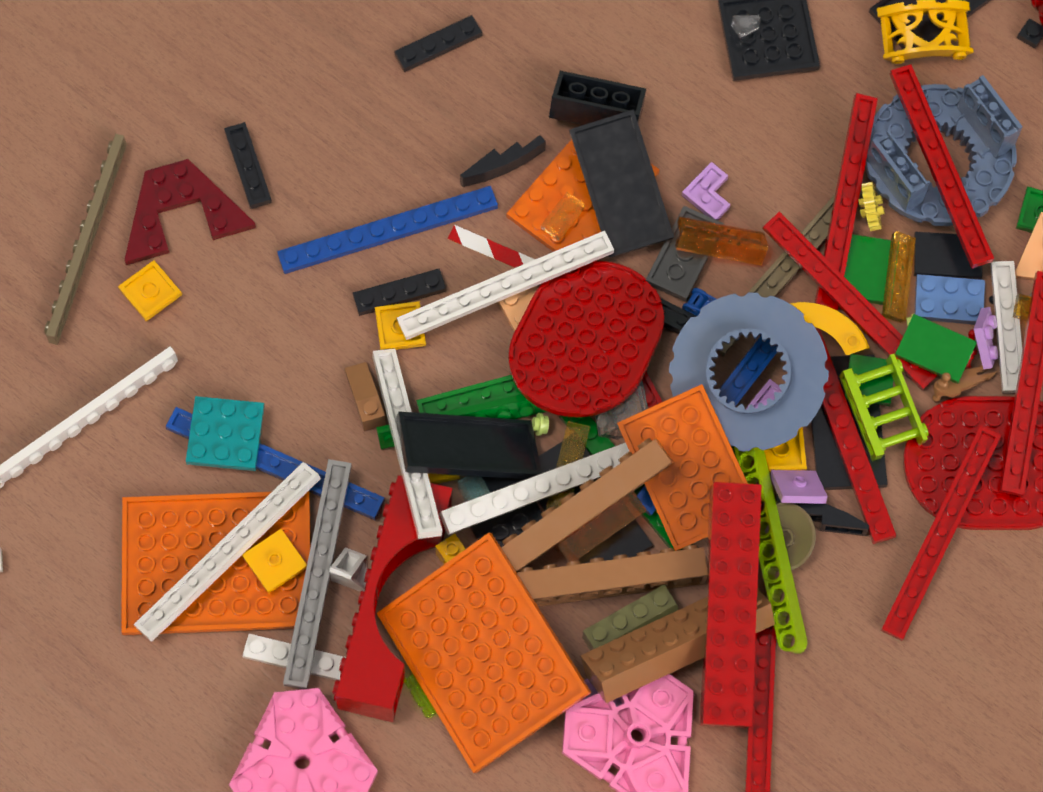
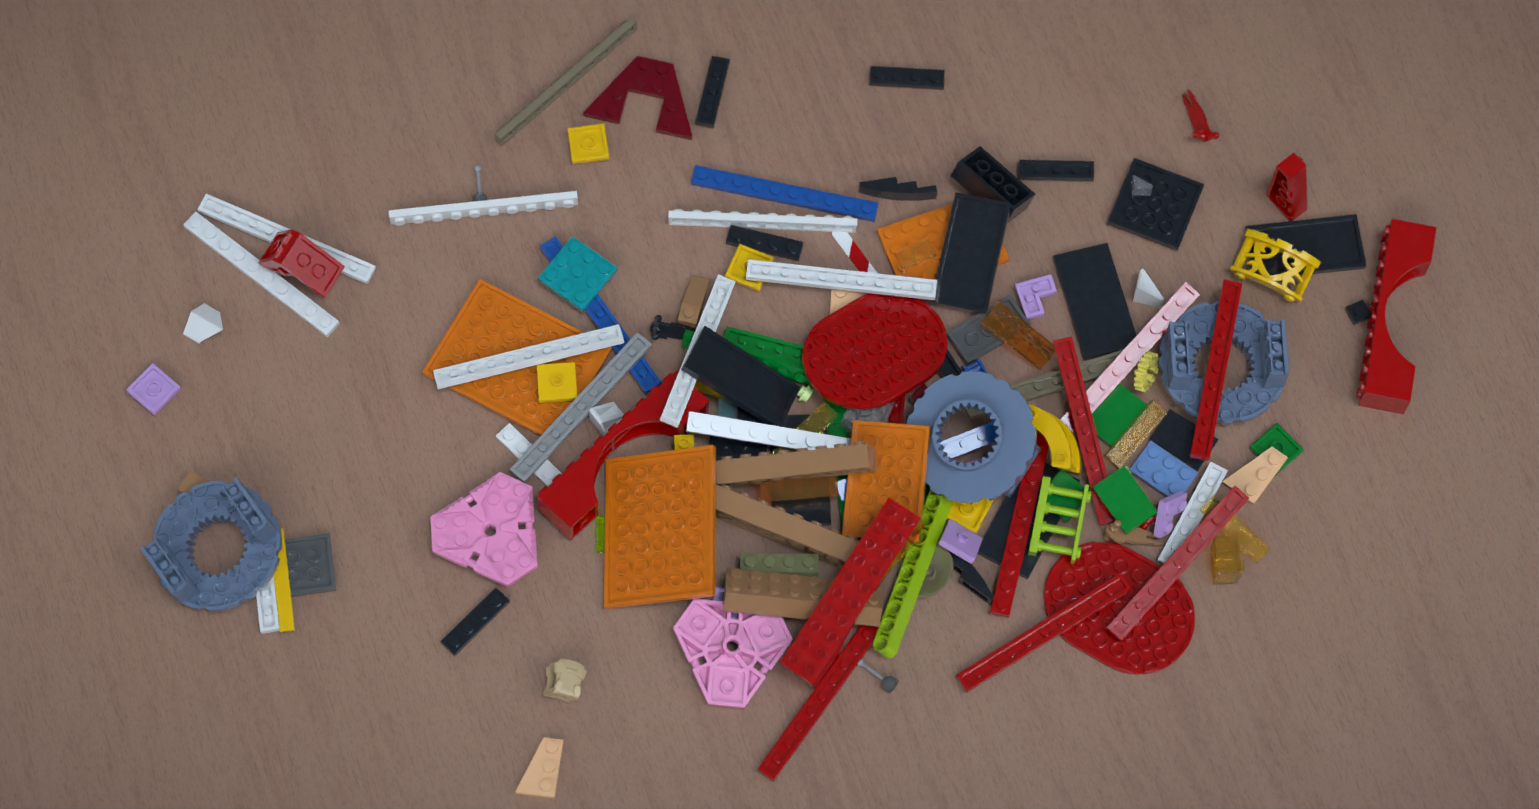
camera: 30 degrees right, 0 degrees up
none -> hinge [473,165,488,202]
none -> black piece [650,315,696,340]
none -> white plate [668,209,857,233]
none -> dark grey hinge [858,659,899,693]
none -> dark red tile [909,384,928,406]
none -> black plate [1019,160,1094,181]
none -> black tile [1053,243,1137,361]
none -> white slope [1133,269,1164,307]

